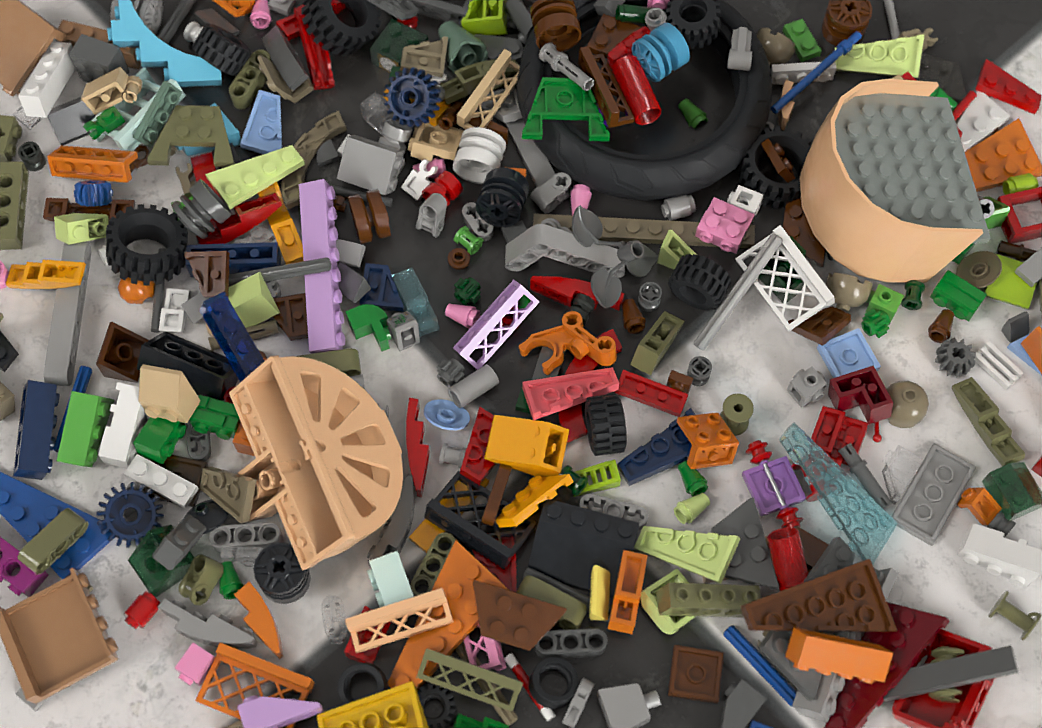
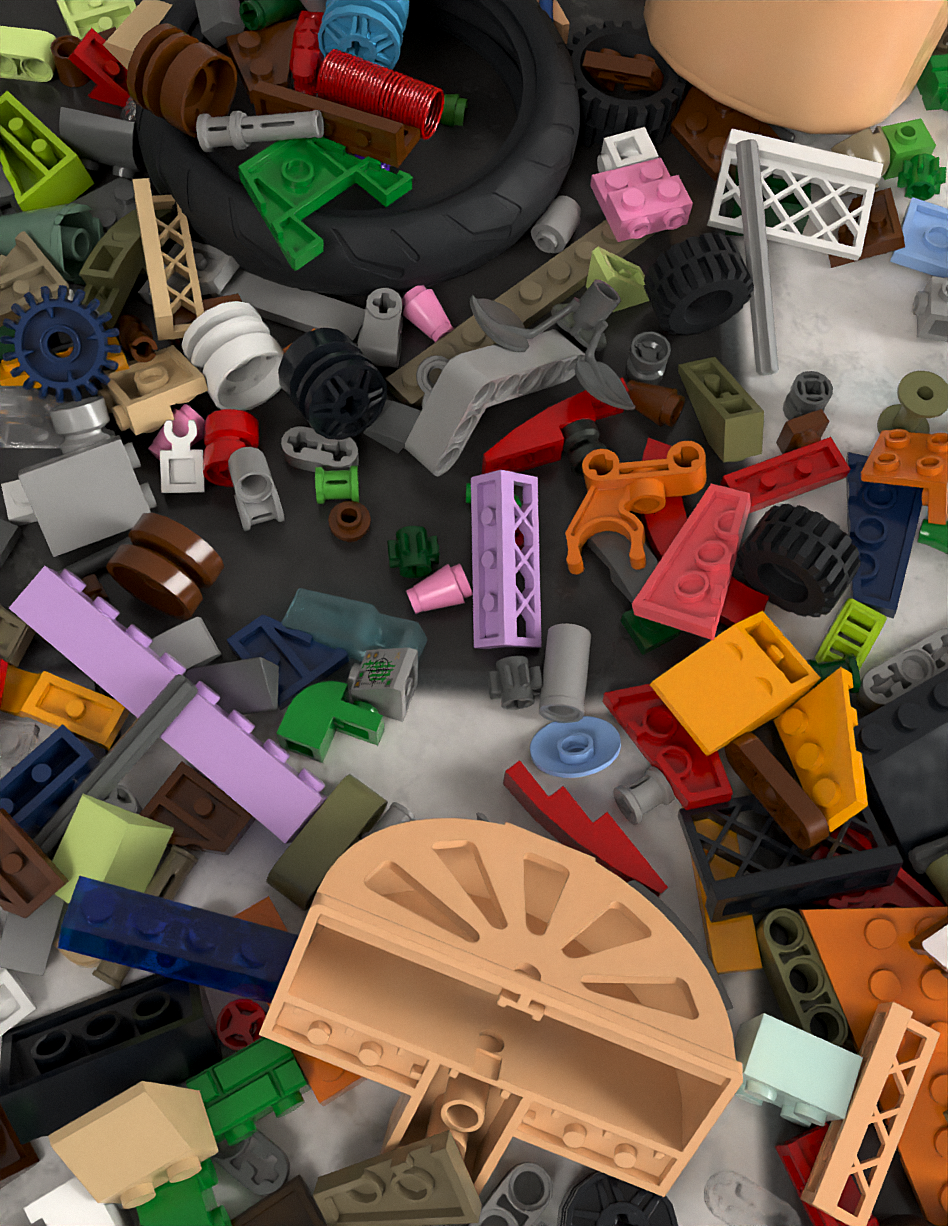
camera: 50 degrees left, 0 degrees up
dark green bush [901,280,925,310] -> none

